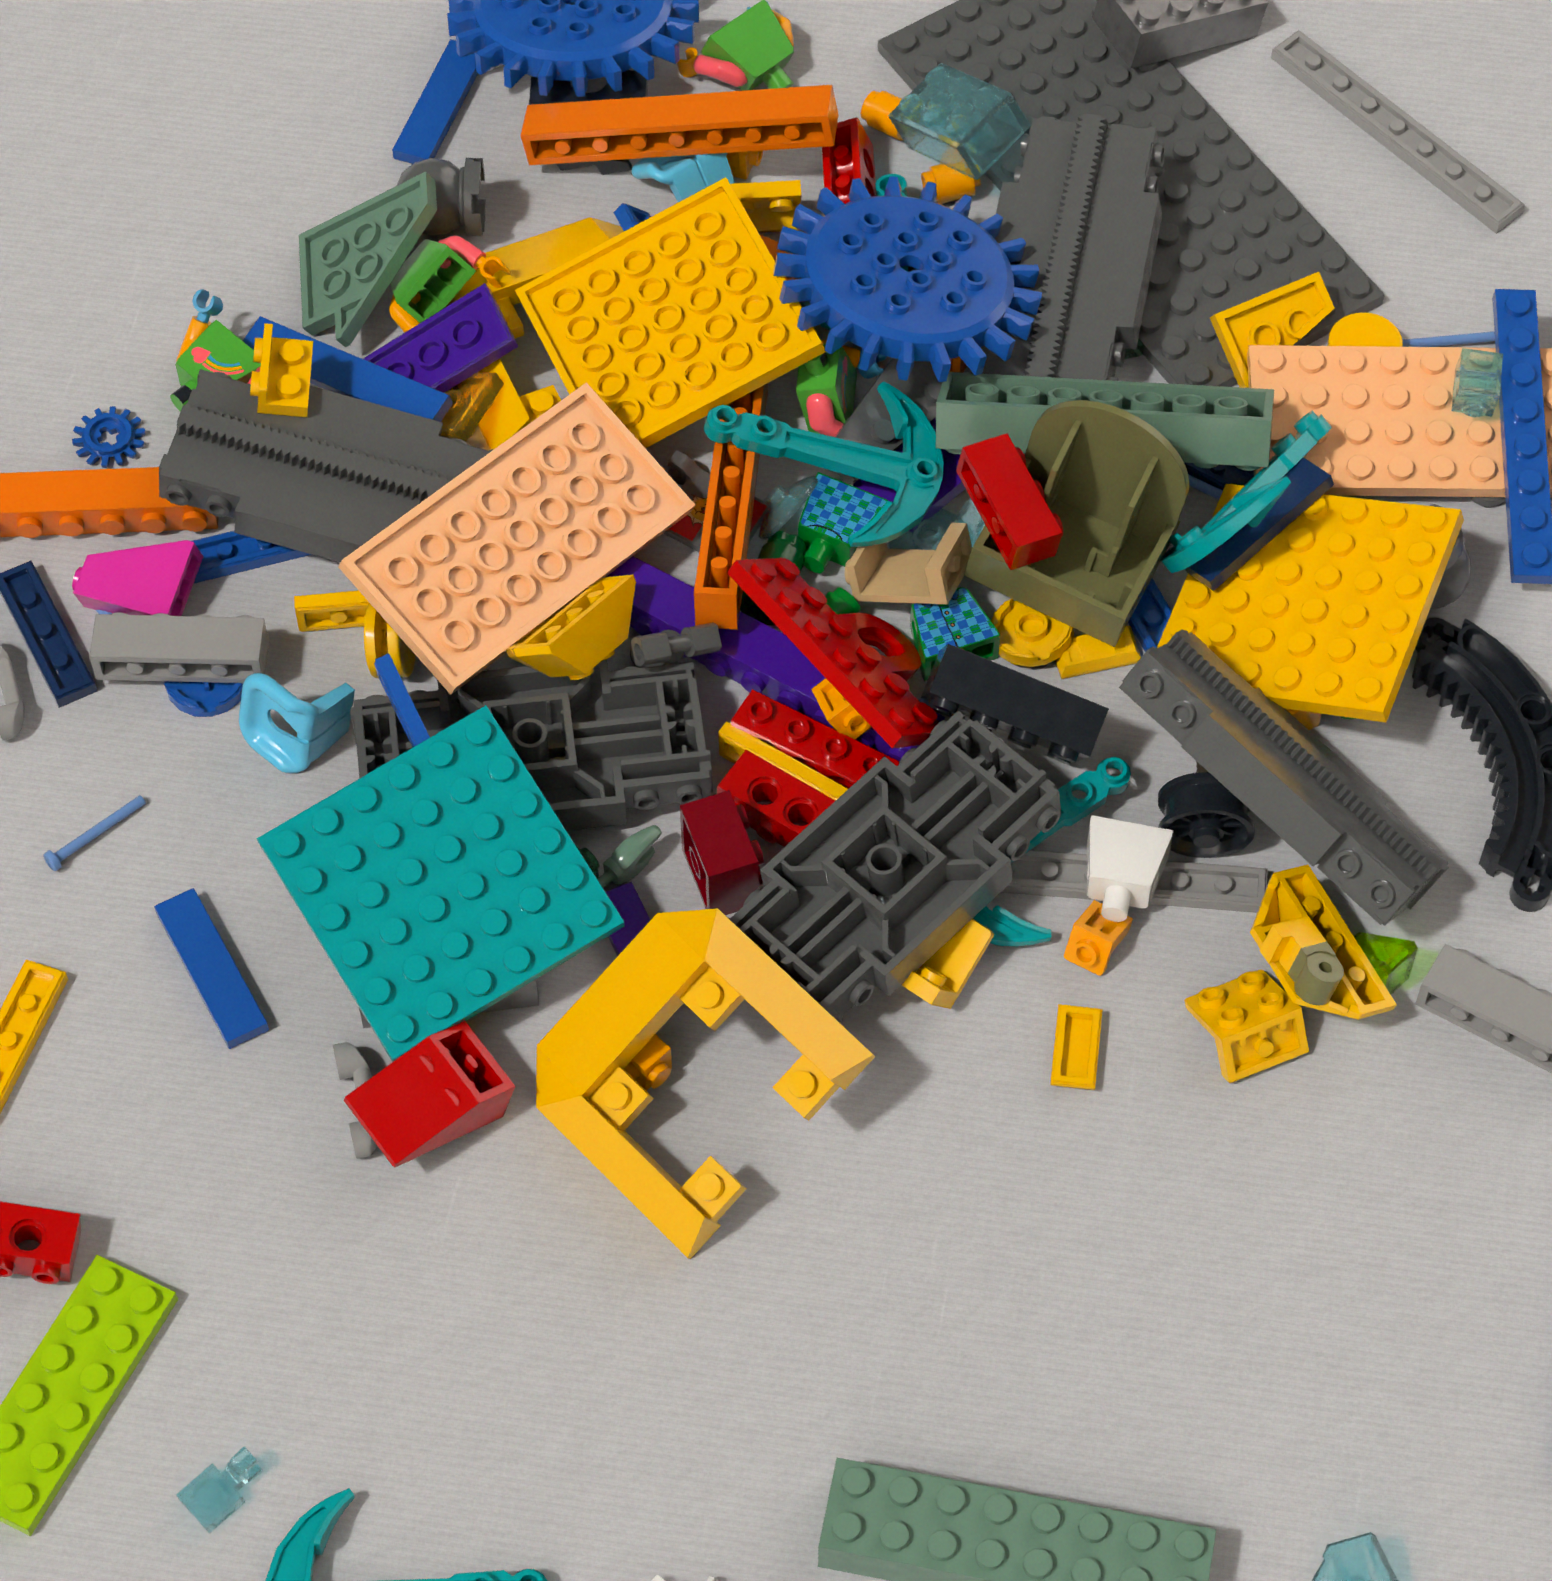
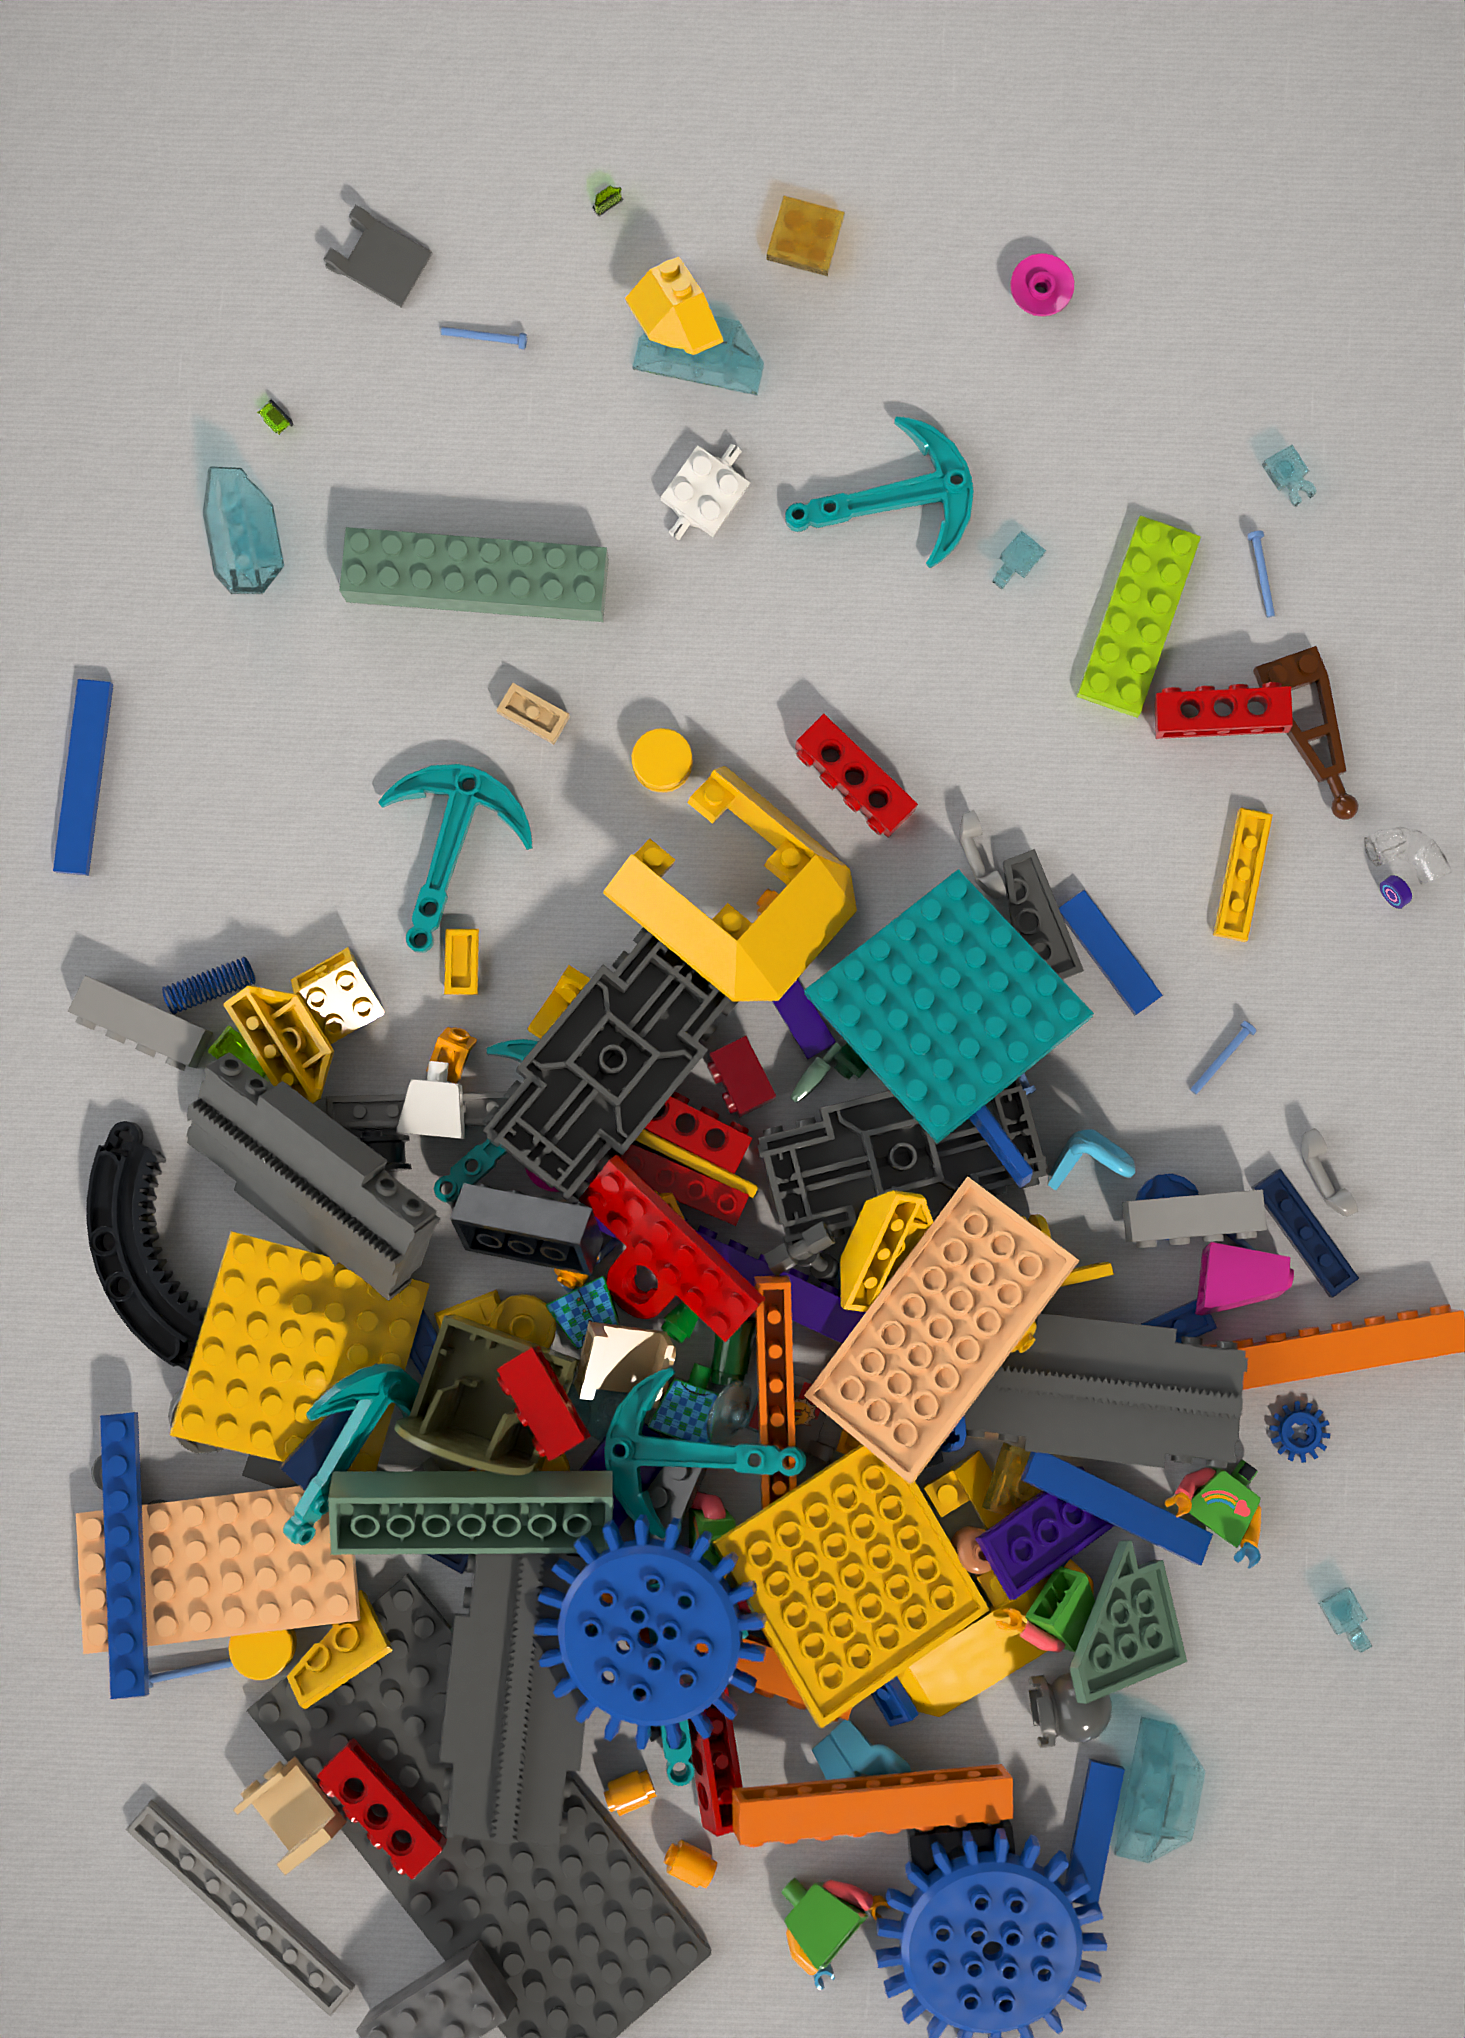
camera: 170 degrees right, 25 degrees up
yellow bracket [250,323,313,417] -> none
red slope [344,1021,516,1168] -> none
yellow bracket [731,180,801,233] -> none
clear light blue brick [888,63,1031,180] -> none
leg [1259,916,1344,1005] -> none
clear light blue brick [1451,348,1503,417] -> none
none -> blue piece [162,956,256,1014]
none -> tan panel [233,1757,347,1875]
none -> red brick [317,1738,447,1880]
none -> teal piece [378,764,533,953]
none -> tan plate [496,683,570,745]
none -> yellow head [632,728,693,793]
none -> red brick [795,713,918,838]
none -> nougat head [951,1526,992,1574]
none -> dark grey wing [1003,849,1084,980]
none -> clear light blue wedge [1114,1717,1206,1863]
none -> clear light blue plate [1318,1587,1373,1653]

